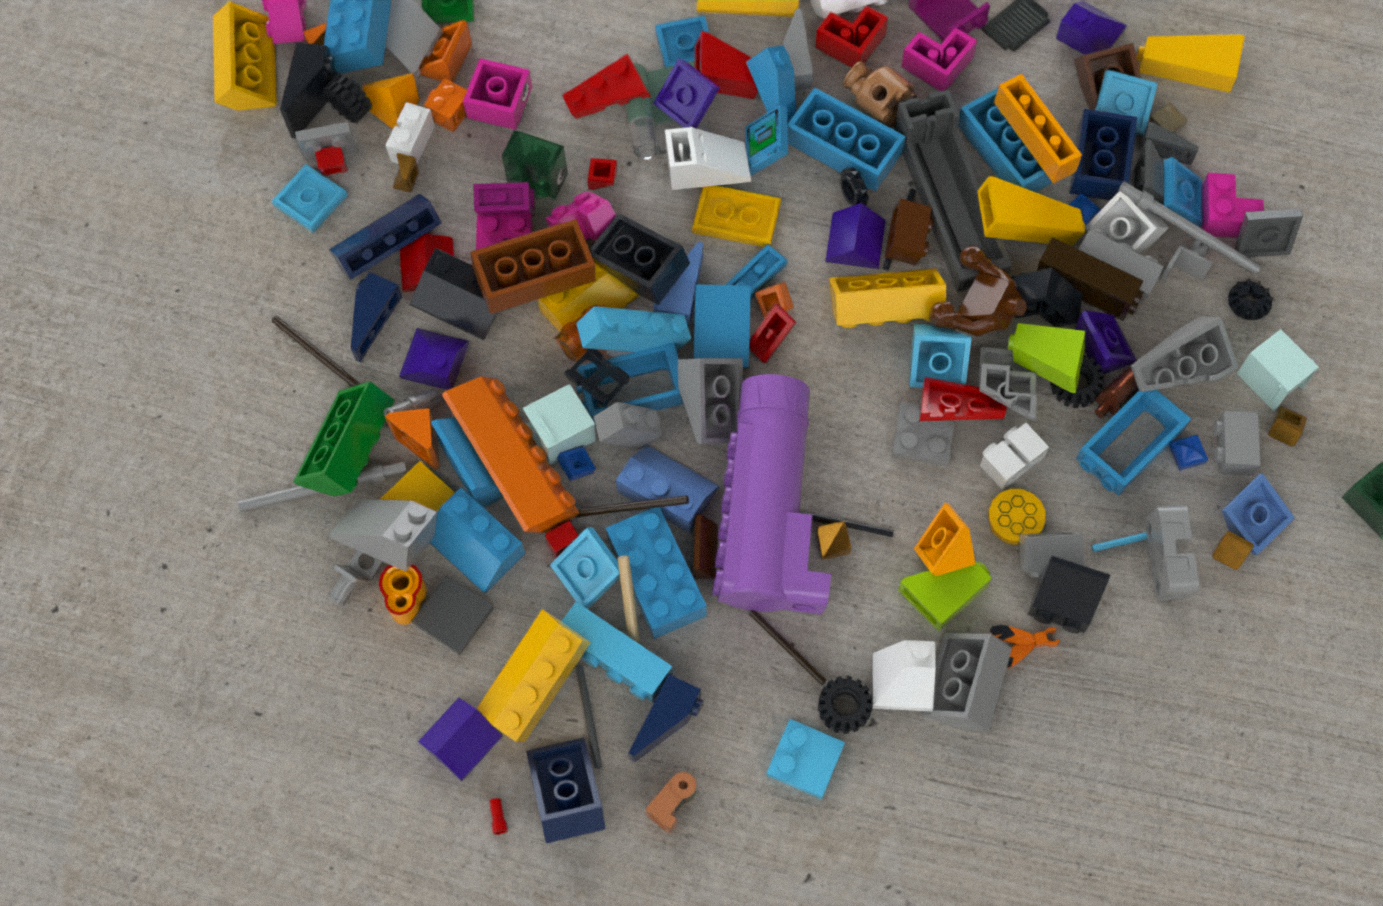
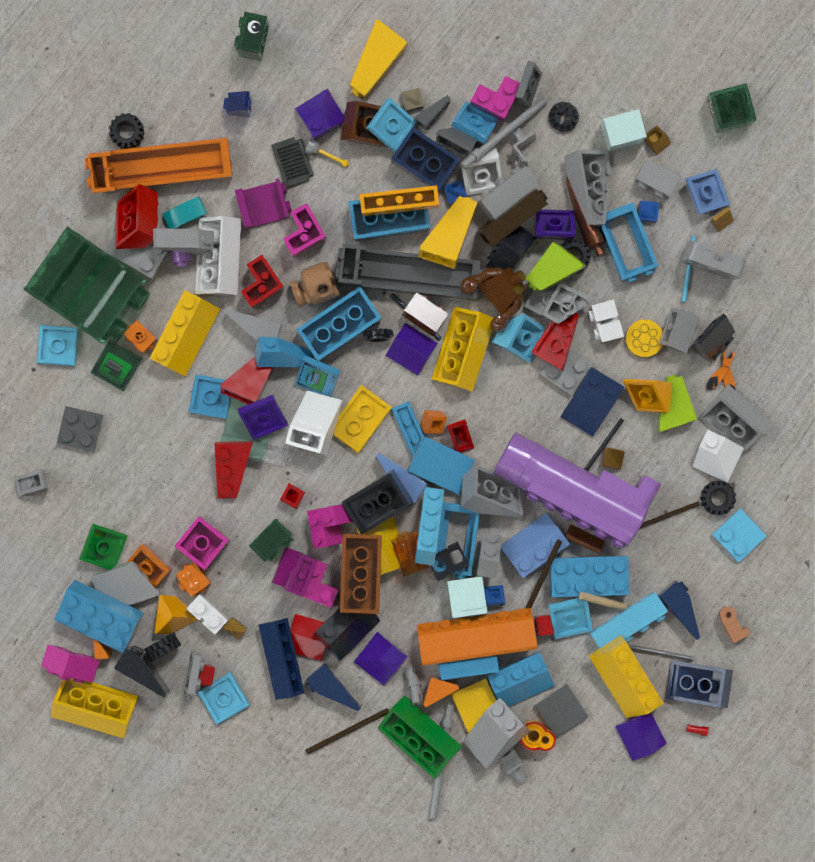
camera: 65 degrees left, 20 degrees up
none -> hinge [304,138,349,167]
none -> dark blue slope [560,367,624,437]

